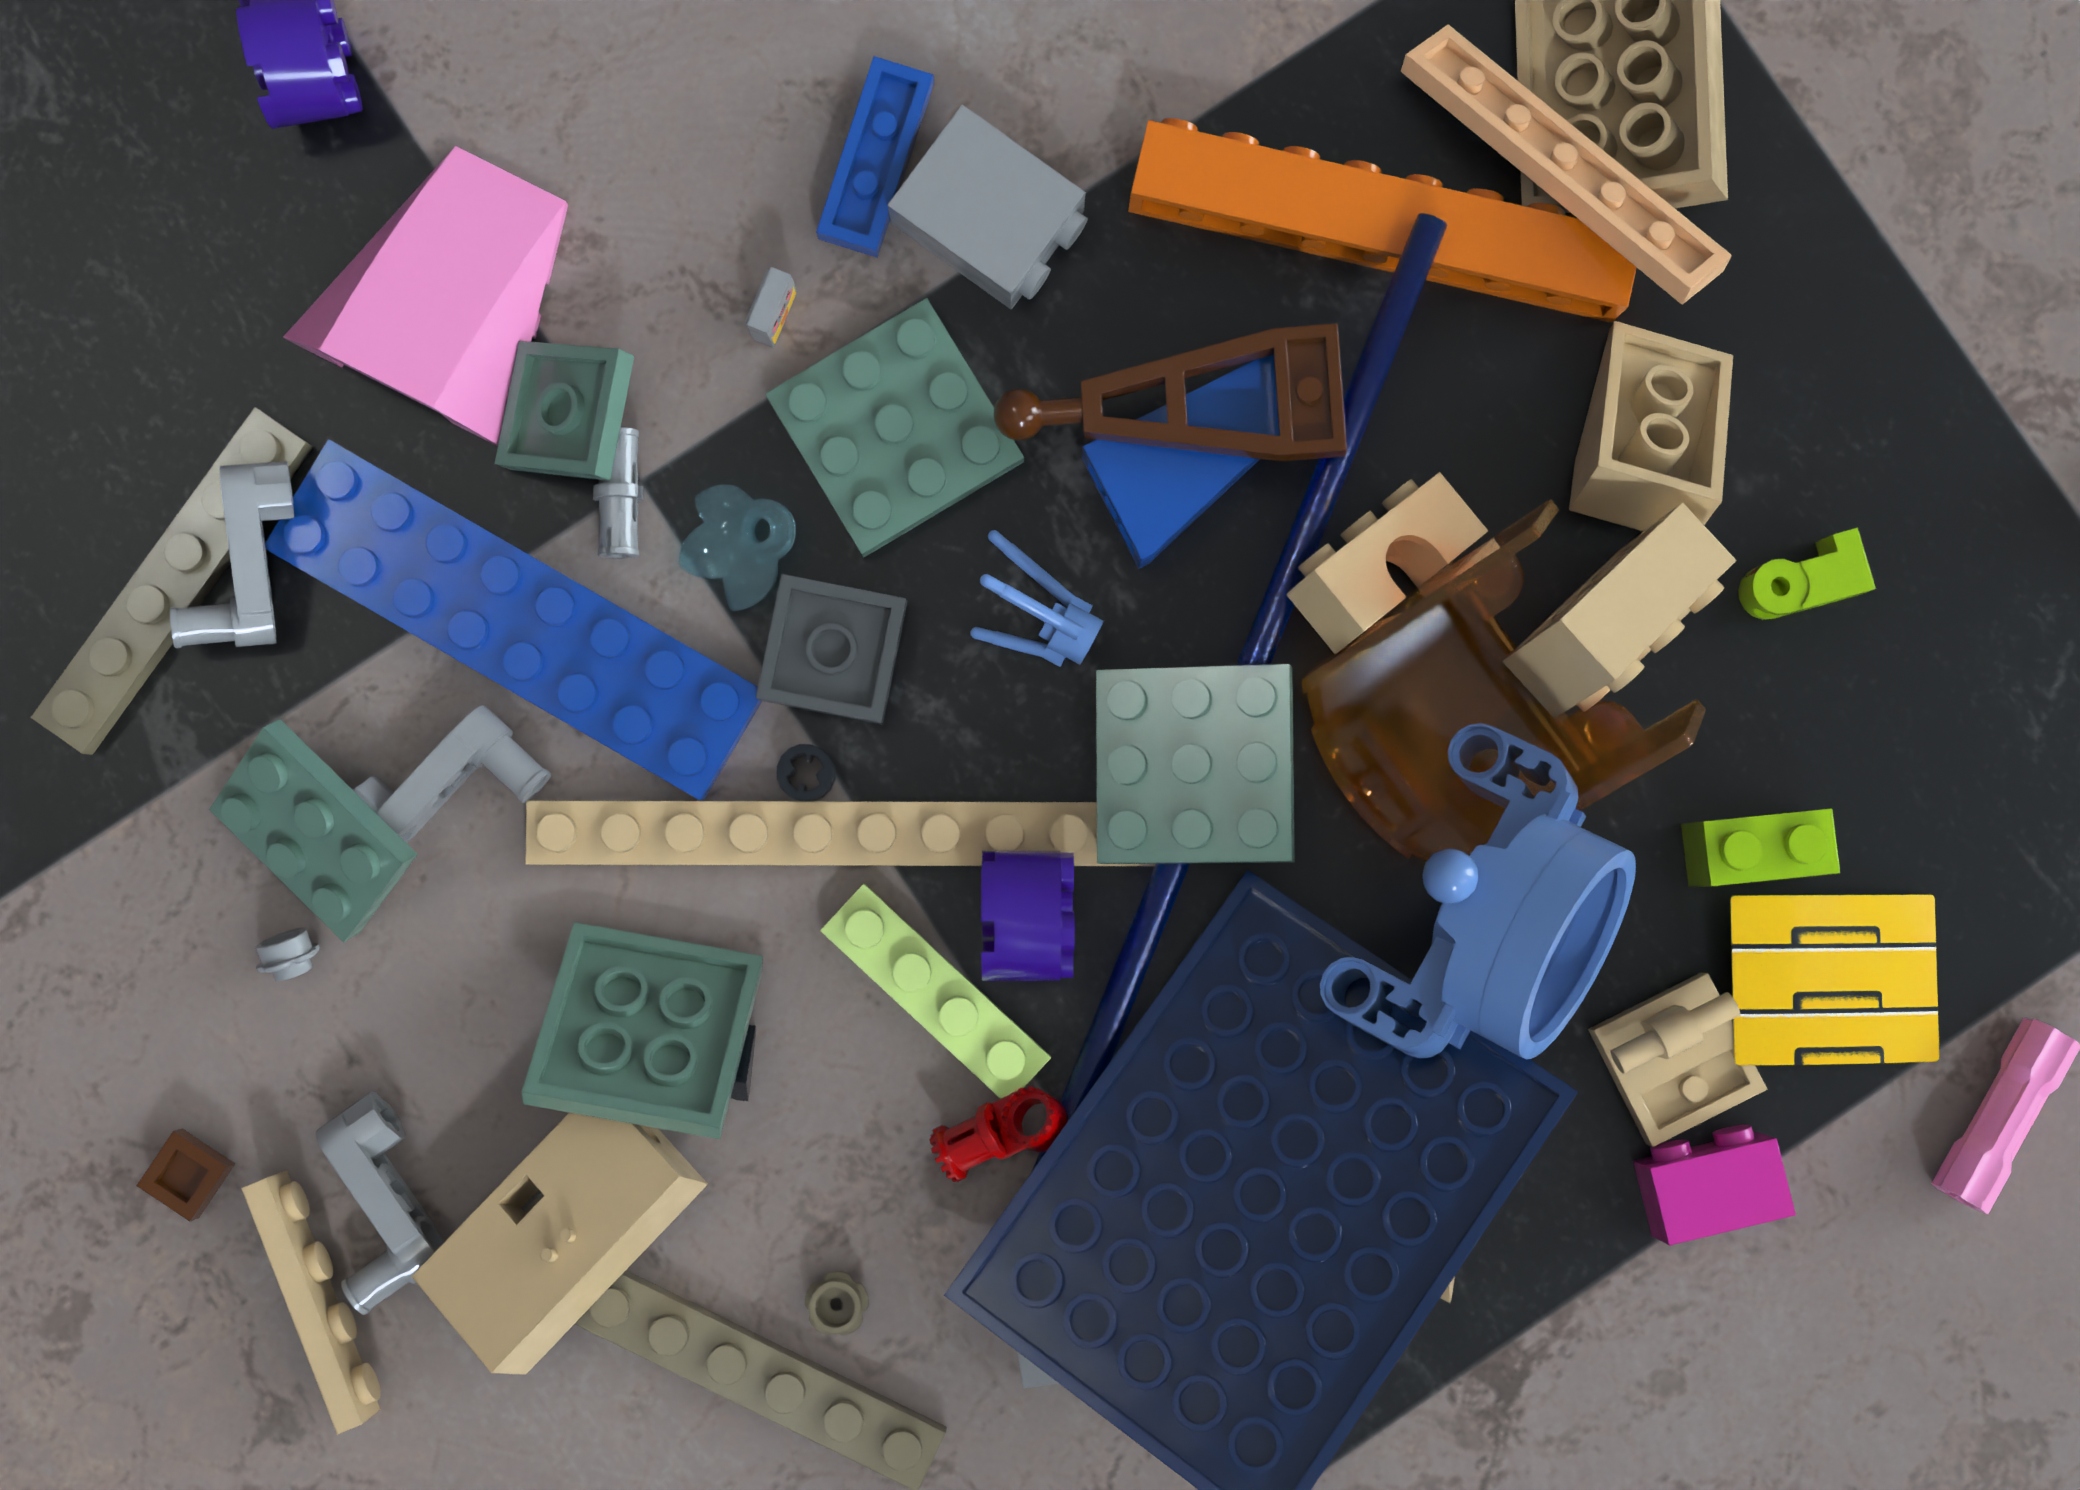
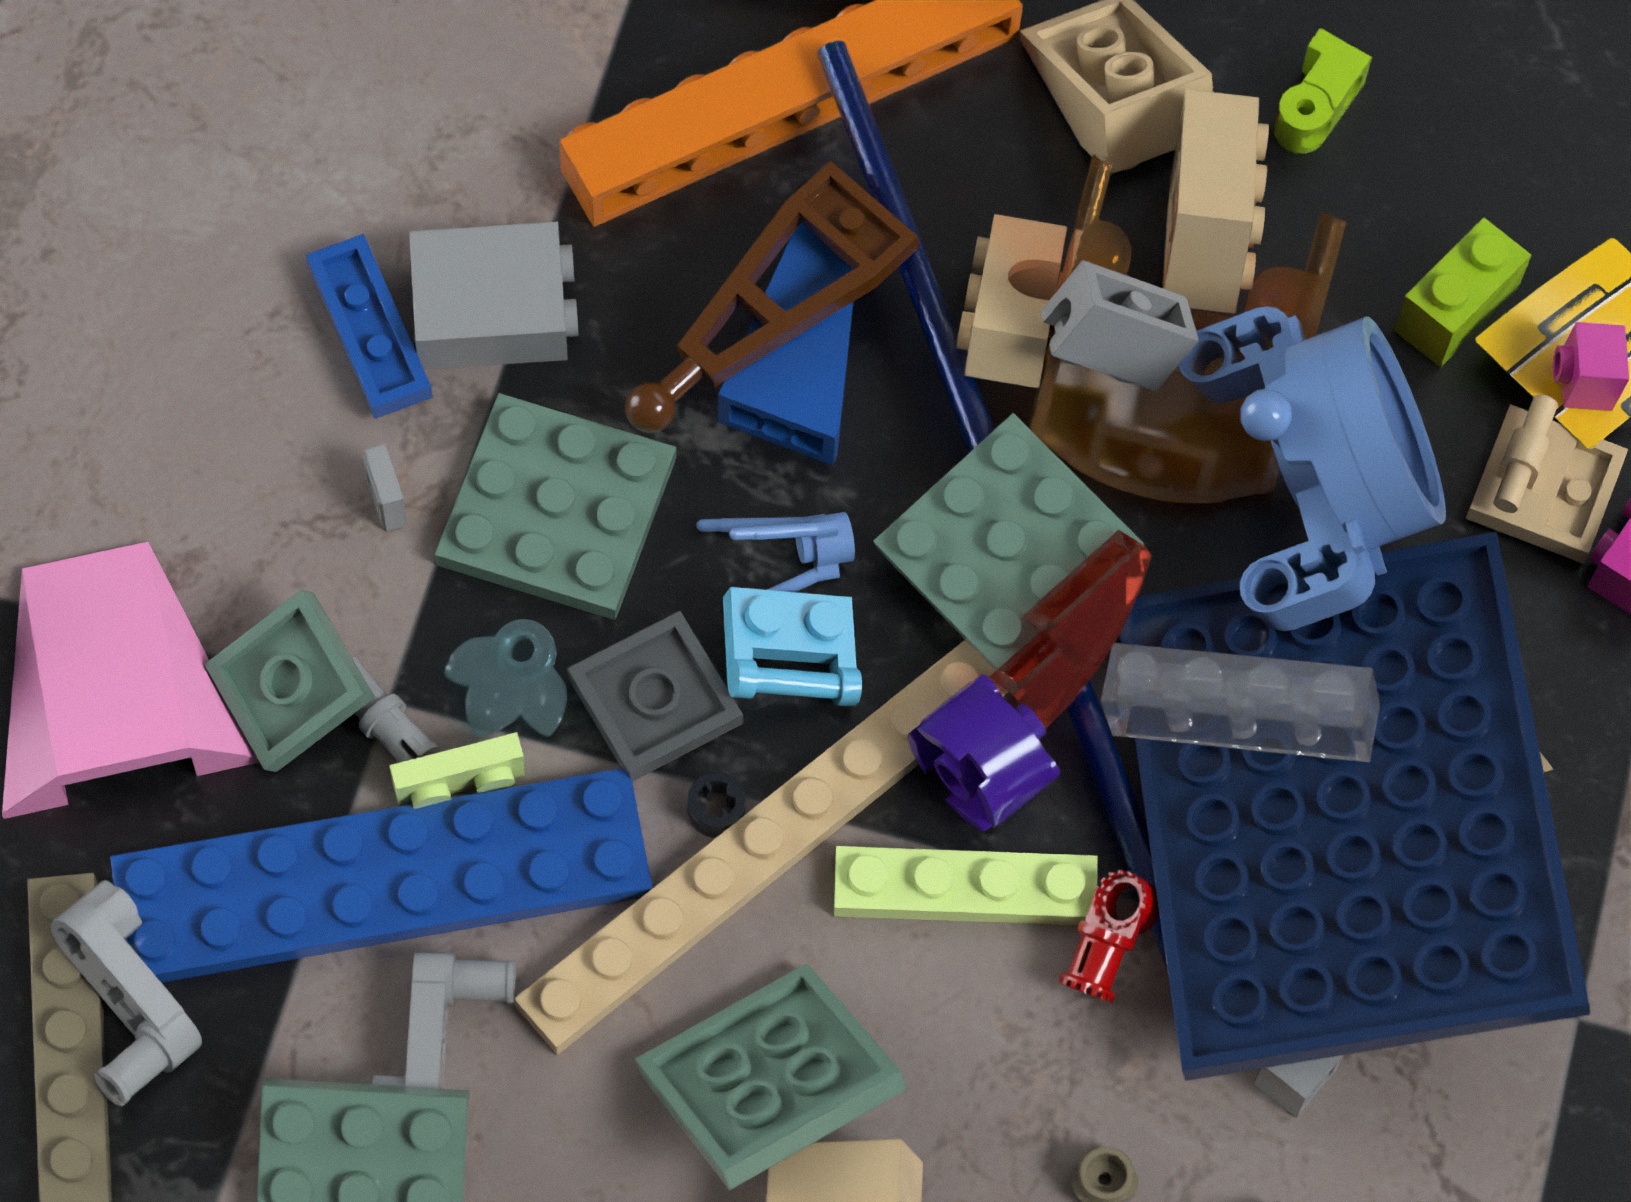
camera: 40 degrees left, 20 degrees down
none -> yellowish green plate [389,732,525,809]
none -> medium azure plate [723,587,862,707]
none -> clear red slope [990,530,1152,729]
none -> light grey brick [1041,260,1199,391]
none -> clear brick [1101,643,1380,762]
none -> dark pink plate [1552,322,1629,411]

